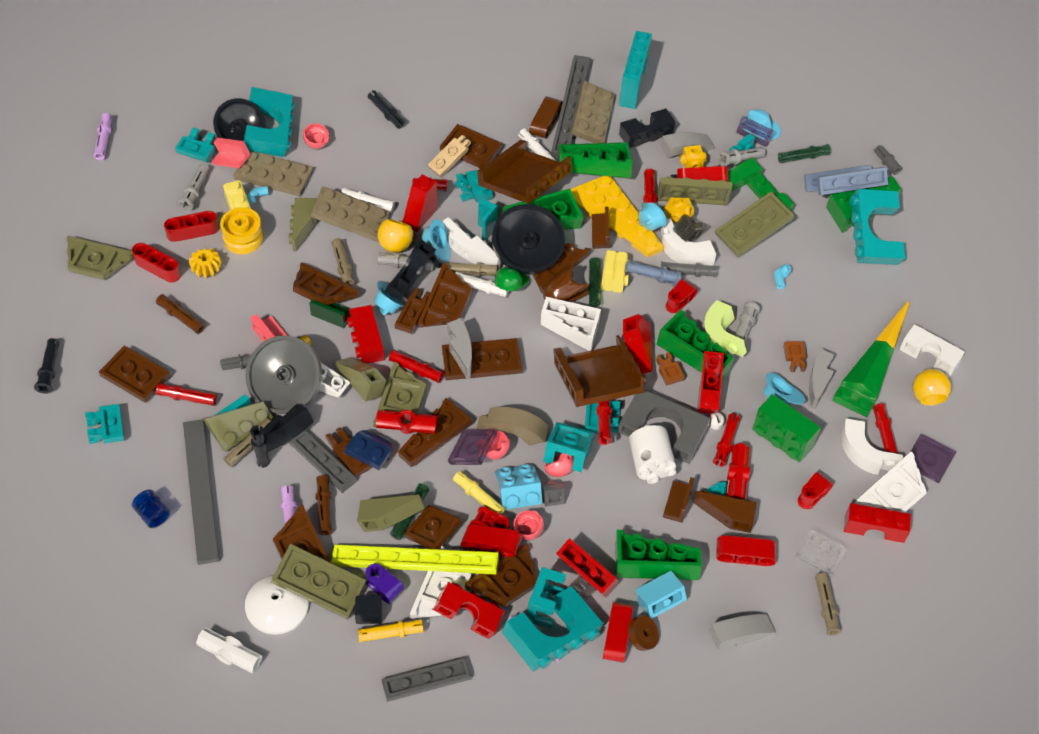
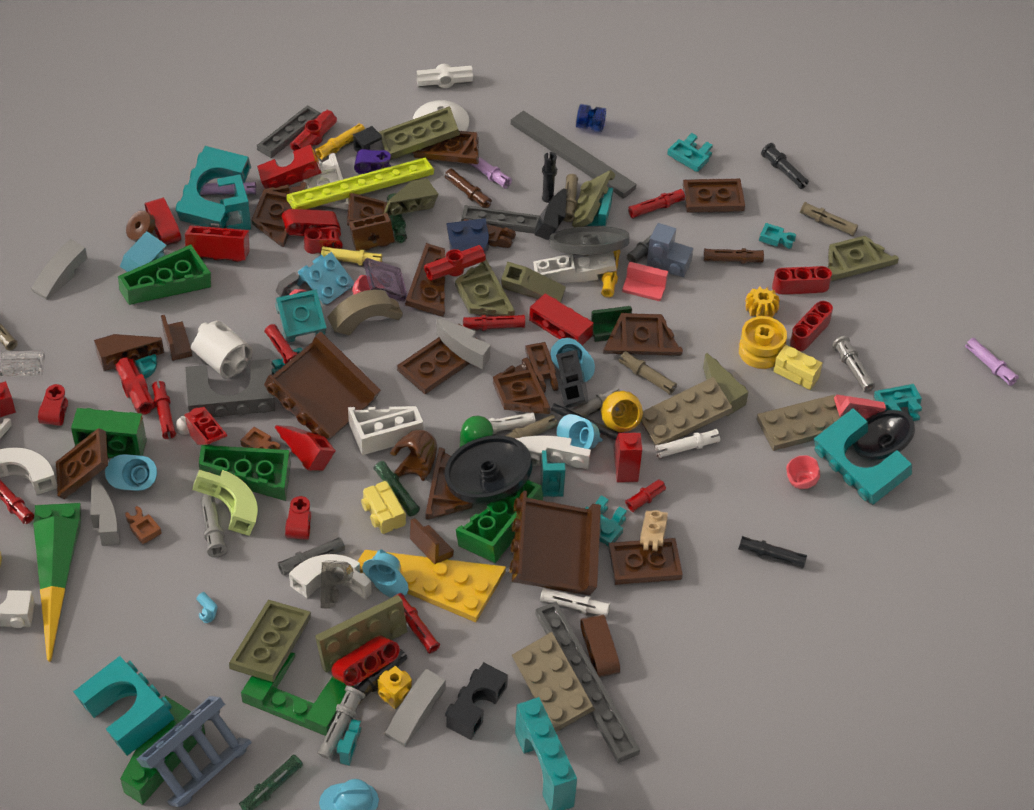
camera: 145 degrees right, 5 degrees down
medium azure arm [246,186,269,204] -> none
coral hair [513,510,544,541] -> none
green wedge [558,142,632,178] -> none
sand blue pin [625,260,681,287] -> none
yellow brick [663,197,695,223] -> none
red beam [716,535,776,566] -> none
clear purple tile [736,116,774,147] -> none
none -> reddish brown plate [56,428,108,499]
none -> red piece [290,109,337,151]
none -> reddish brown brick [349,213,395,251]
none -> sand blue brick [647,223,693,278]
none -> teal plate [759,223,796,249]
none -> dark tan pin [800,202,858,236]

